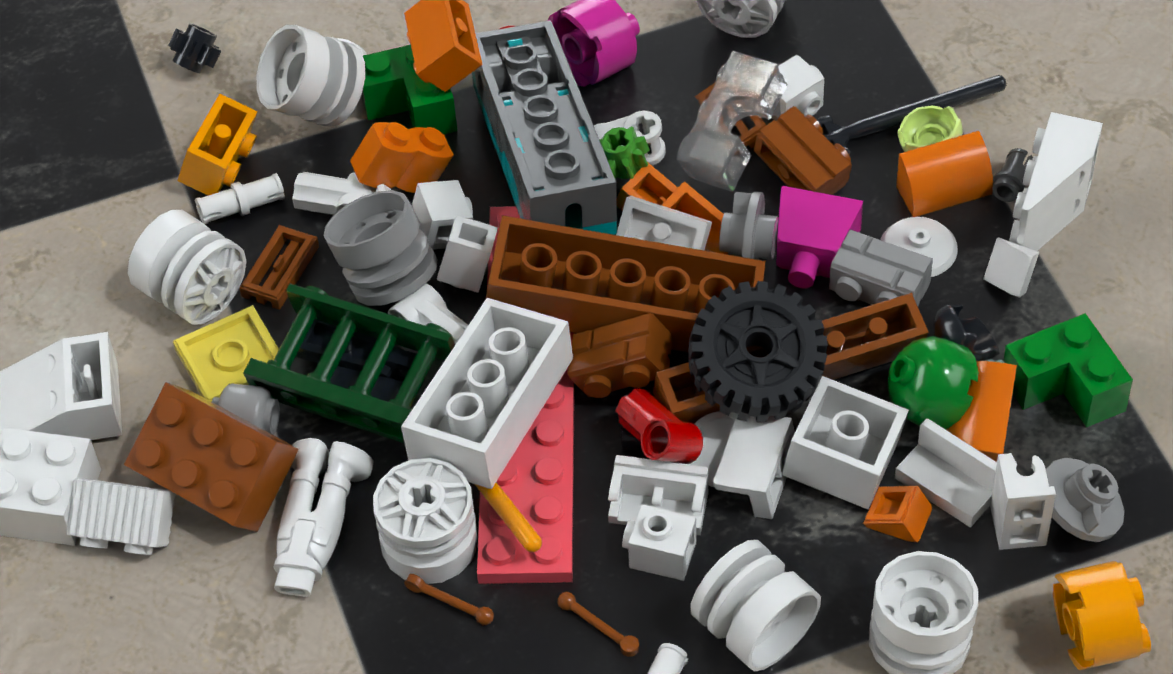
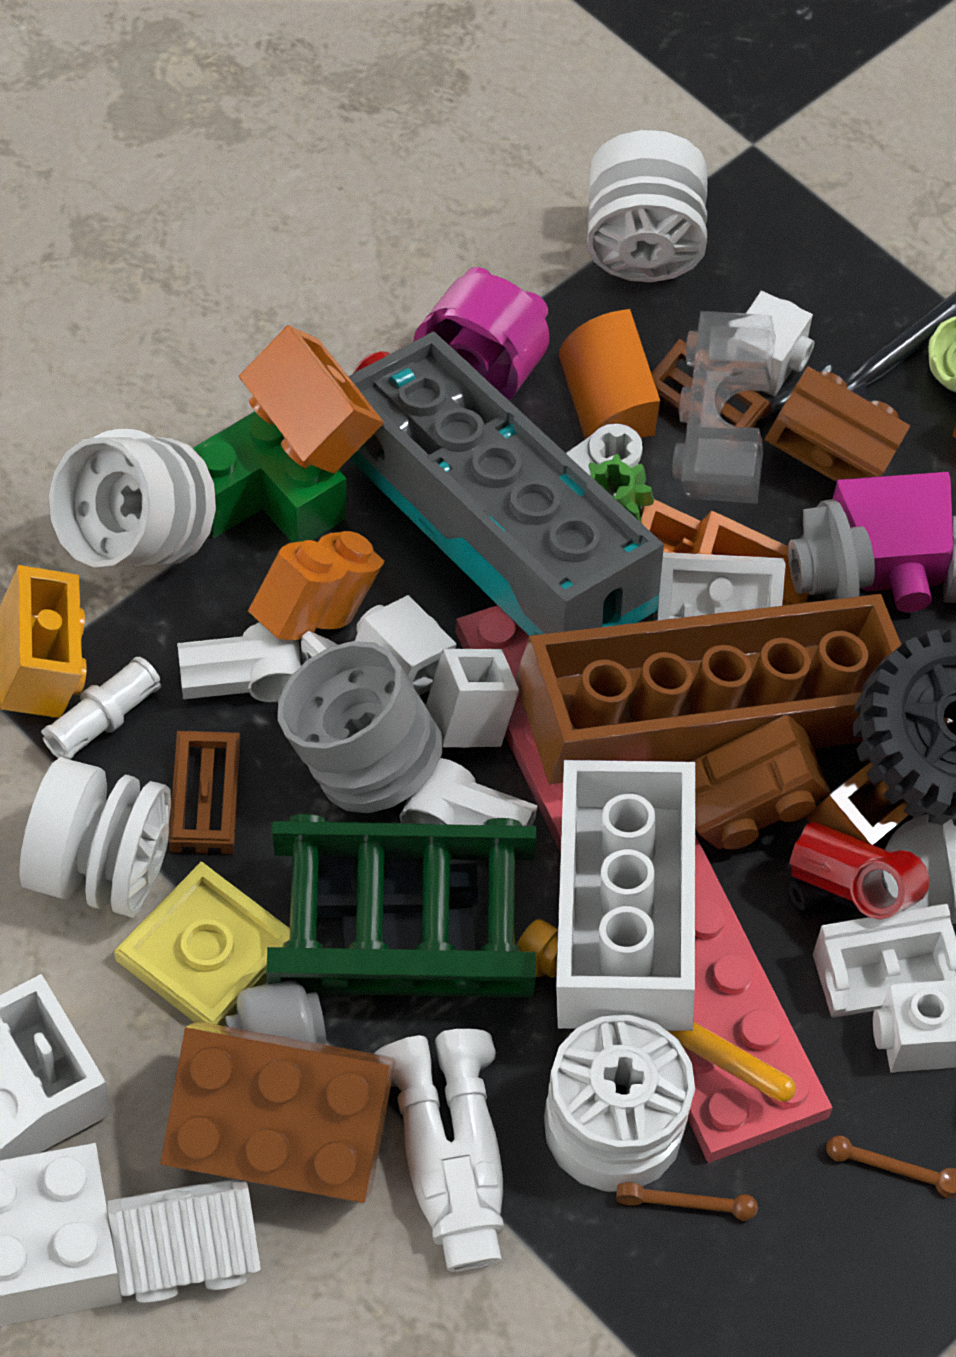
camera: 30 degrees left, 5 degrees up
none -> orange brick [559,309,660,439]

